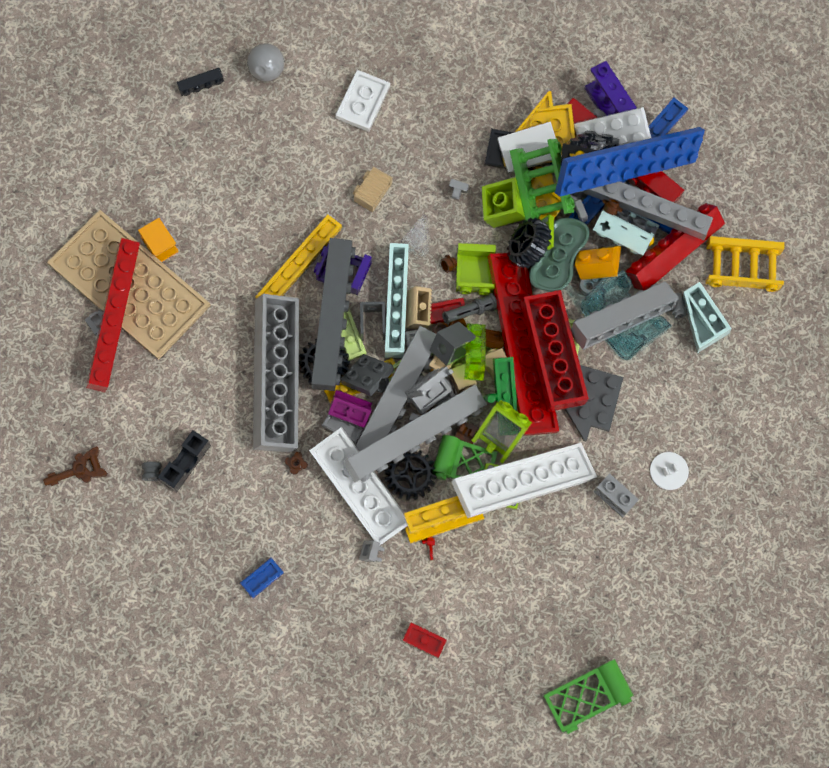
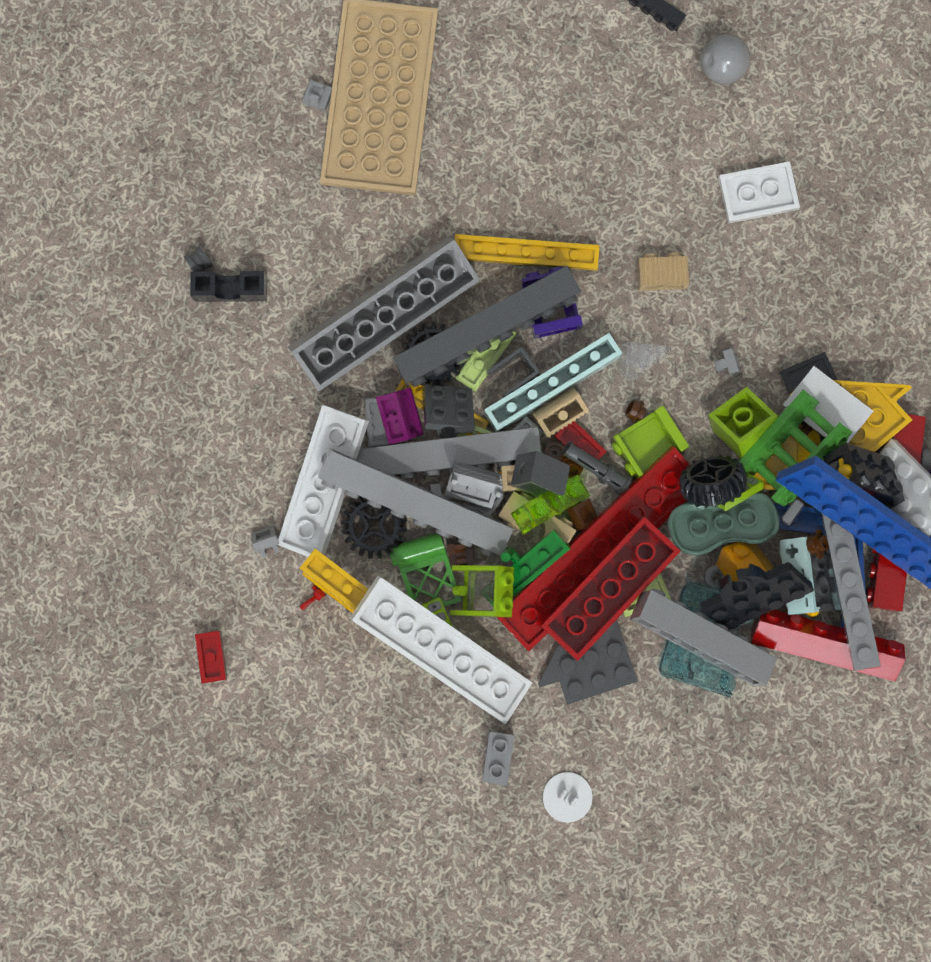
camera: 60 degrees right, 10 degrees up
reddish brown piece [43,446,108,486] -> none
red brick [86,238,140,392] -> none
light orange piece [138,218,178,262] -> none
blue plate [240,558,284,599] -> none
reddish brown plate [285,452,308,475] -> none
bright green piece [543,659,634,734] -> none
light grey pin [672,293,687,318] -> none
light aqua wedge [683,282,732,353] -> none
yellow fence [705,236,784,292] -> none
none -> black plate [700,562,814,630]

